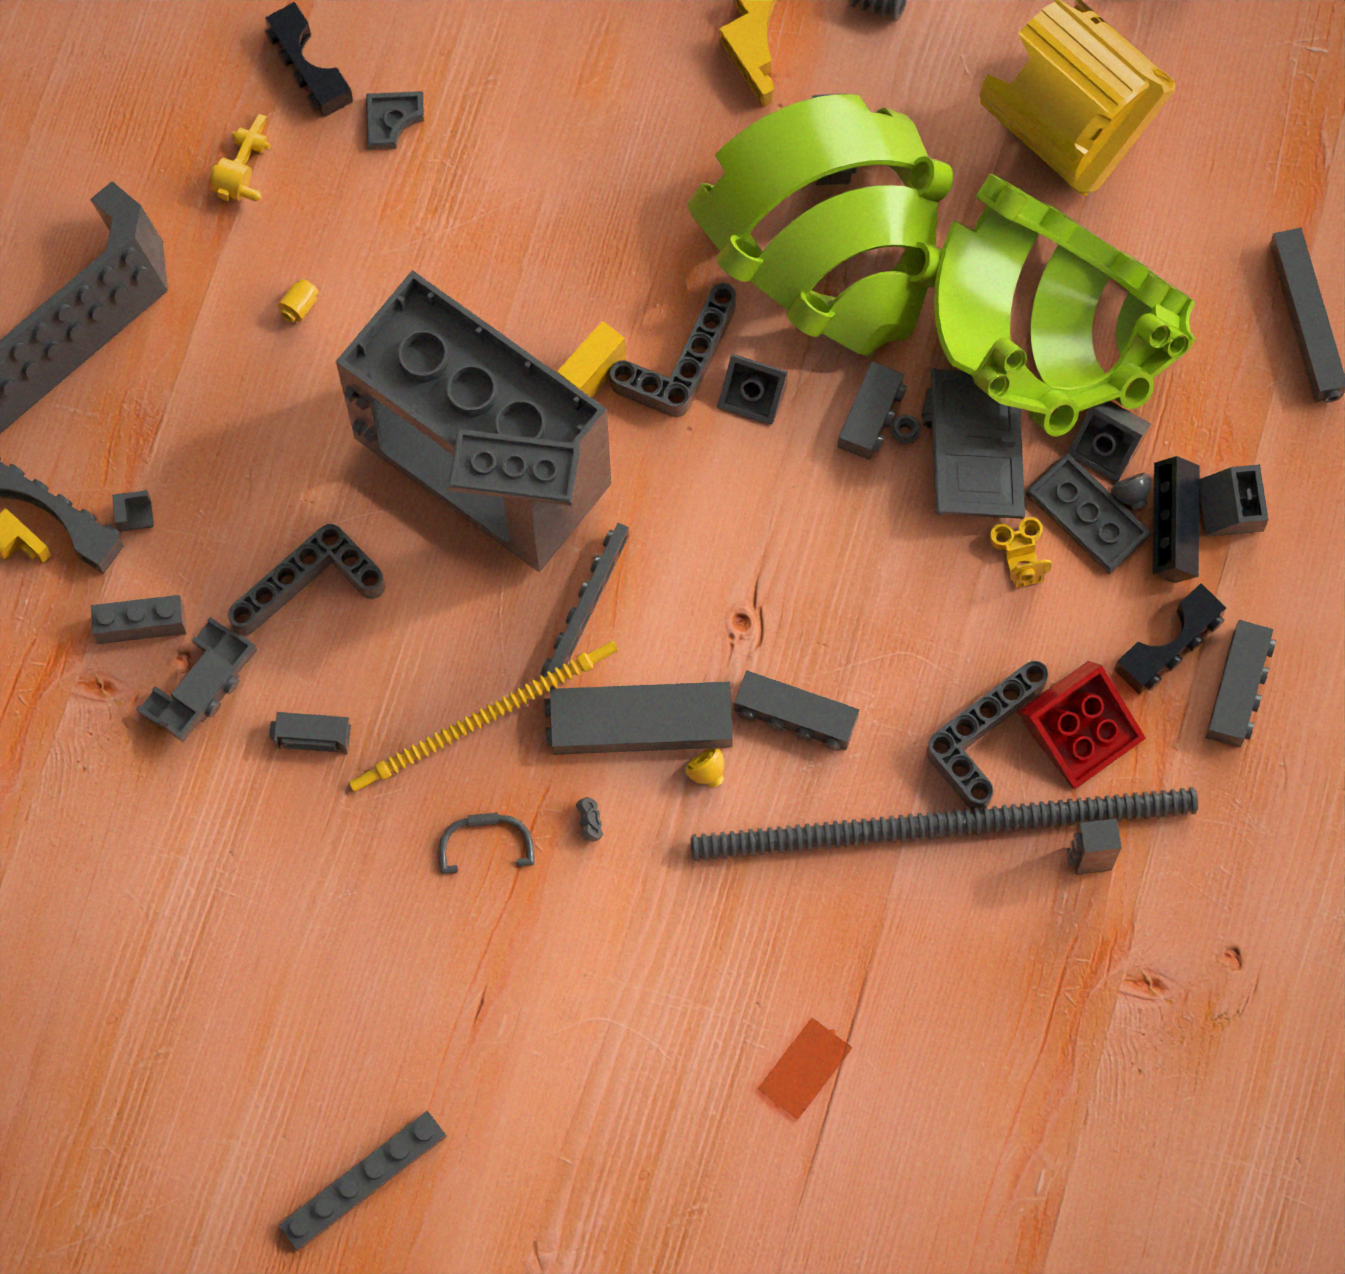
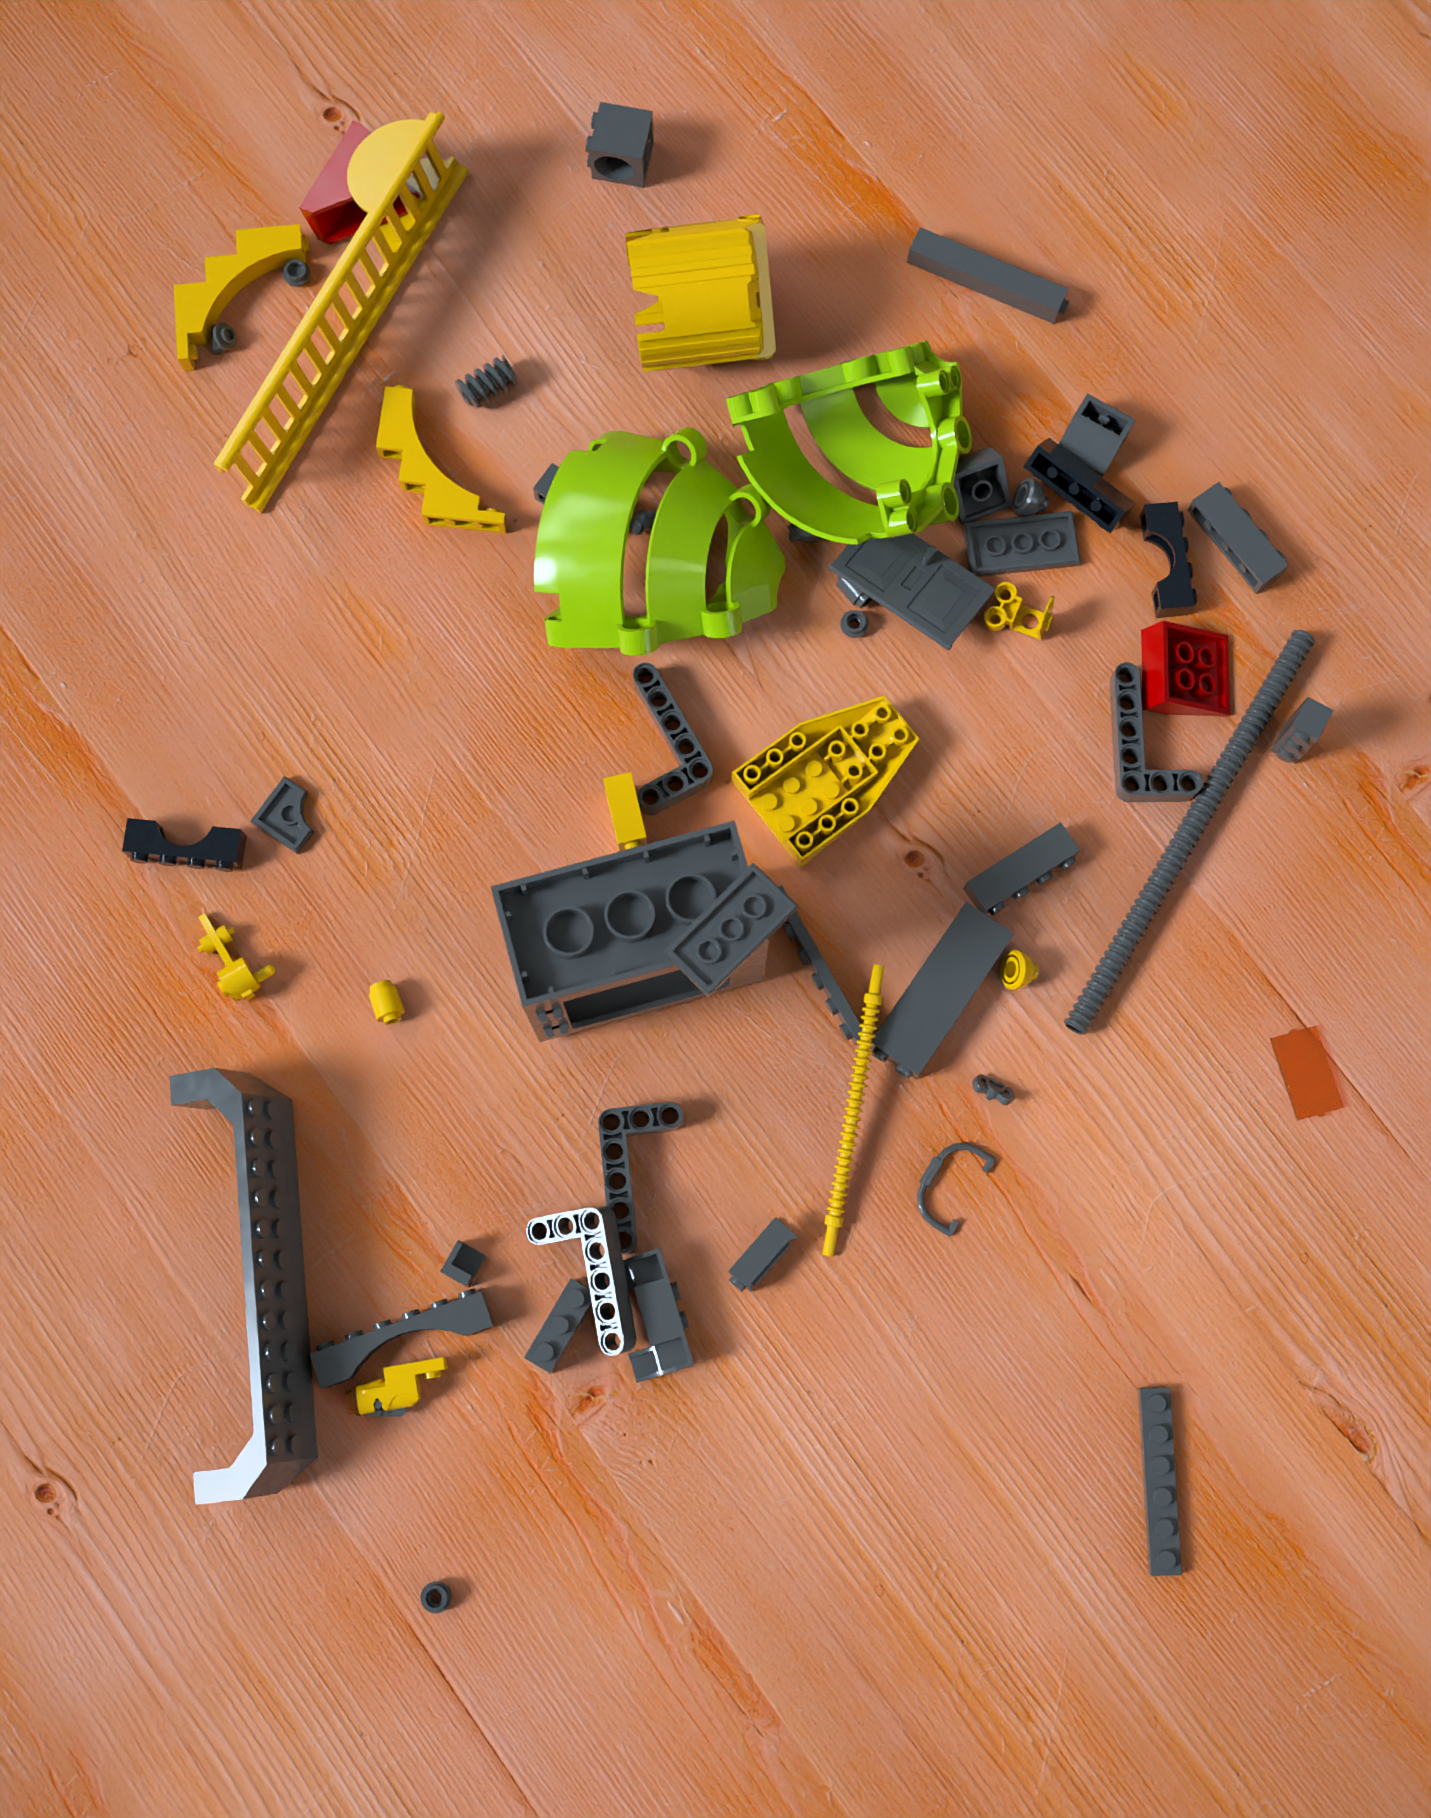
camera: 55 degrees left, 5 degrees up
dark grey slope [717,354,788,425] -> none
dark grey brick [838,362,907,460] -> none
none -> dark grey beam [526,1206,636,1356]
none -> yellow wedge [732,695,919,868]

